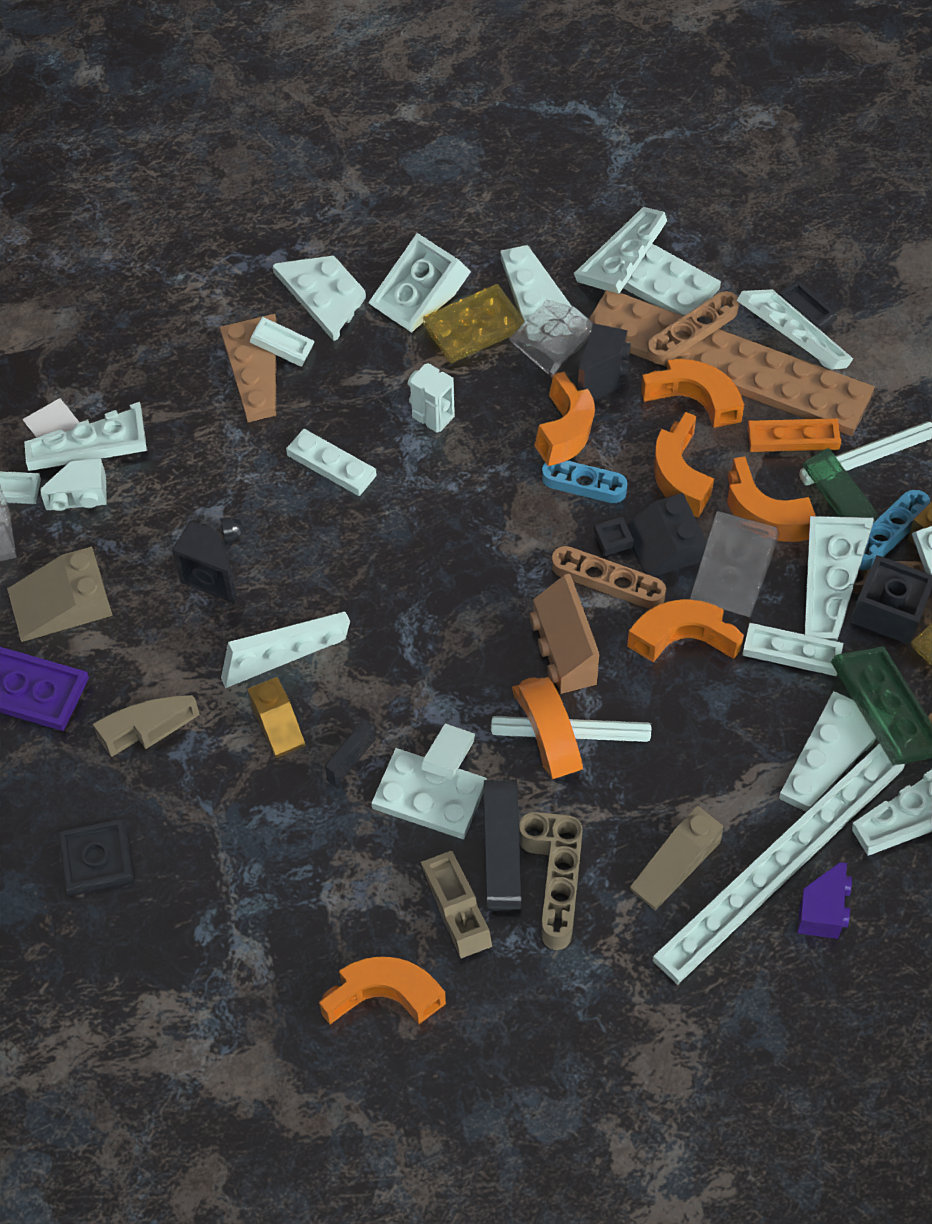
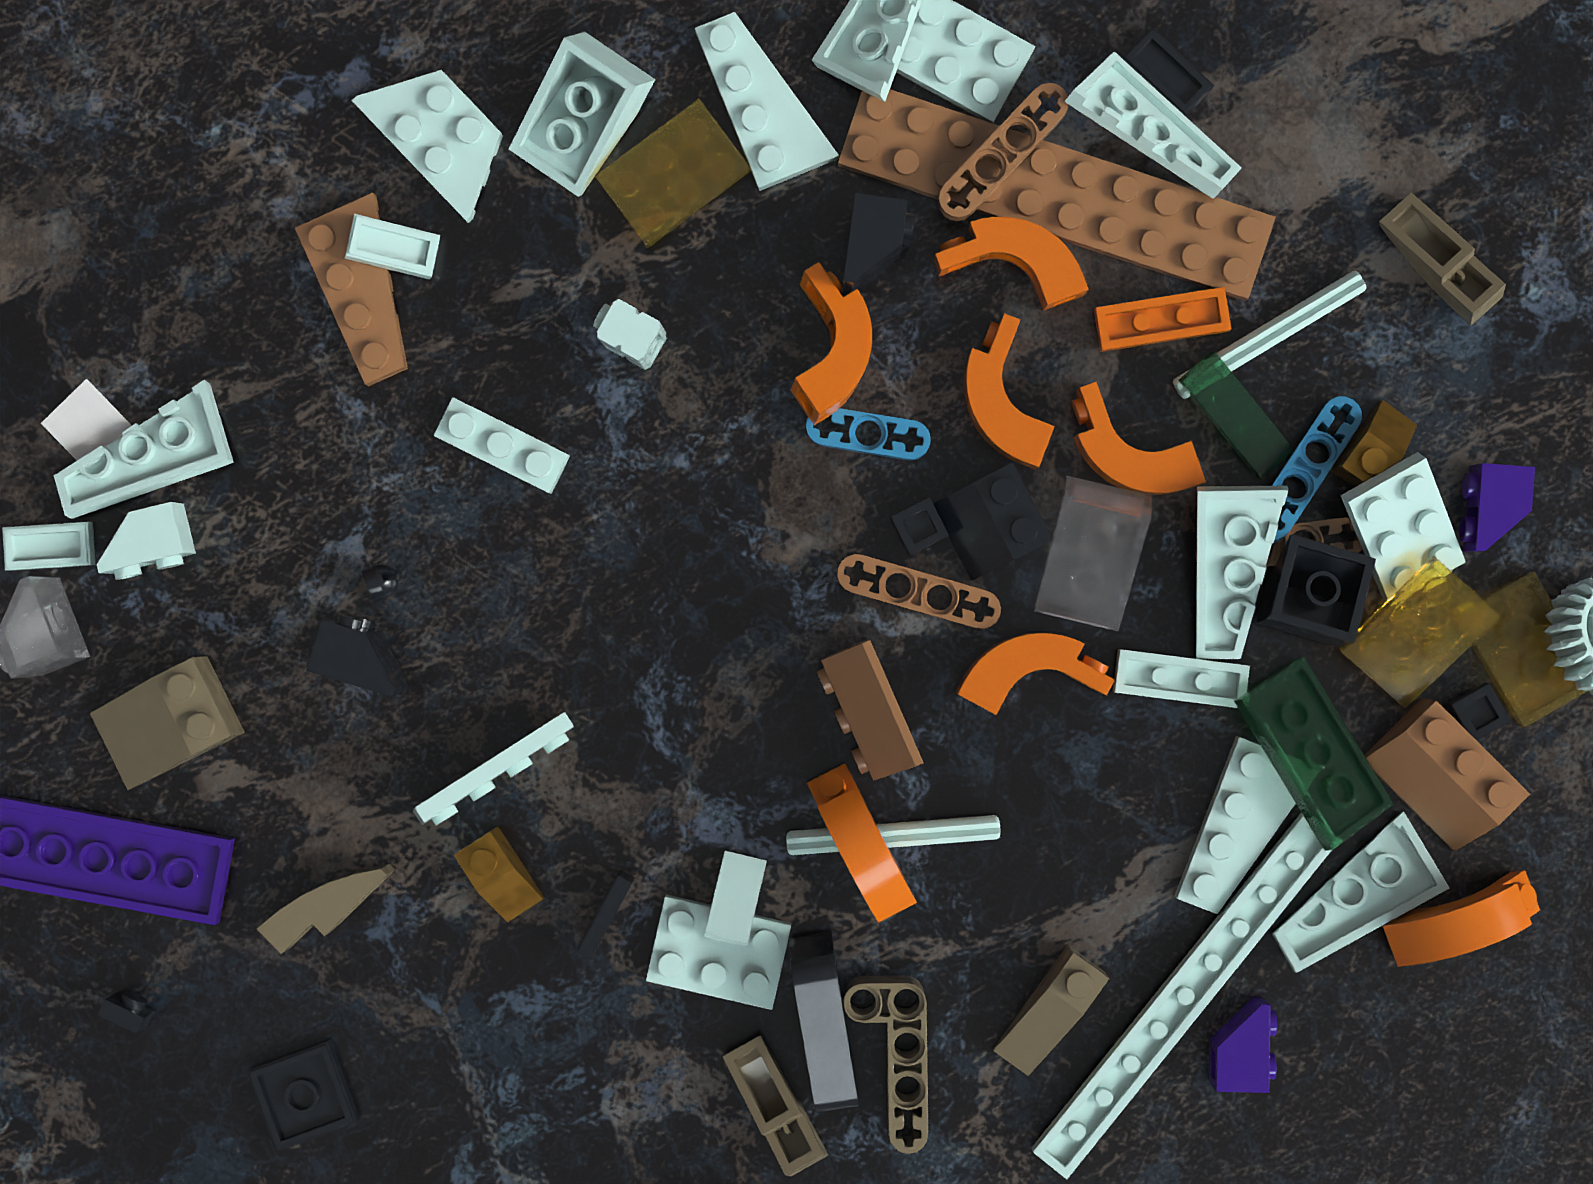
camera: 10 degrees left, 30 degrees up
clear slope [509,299,593,378] -> none

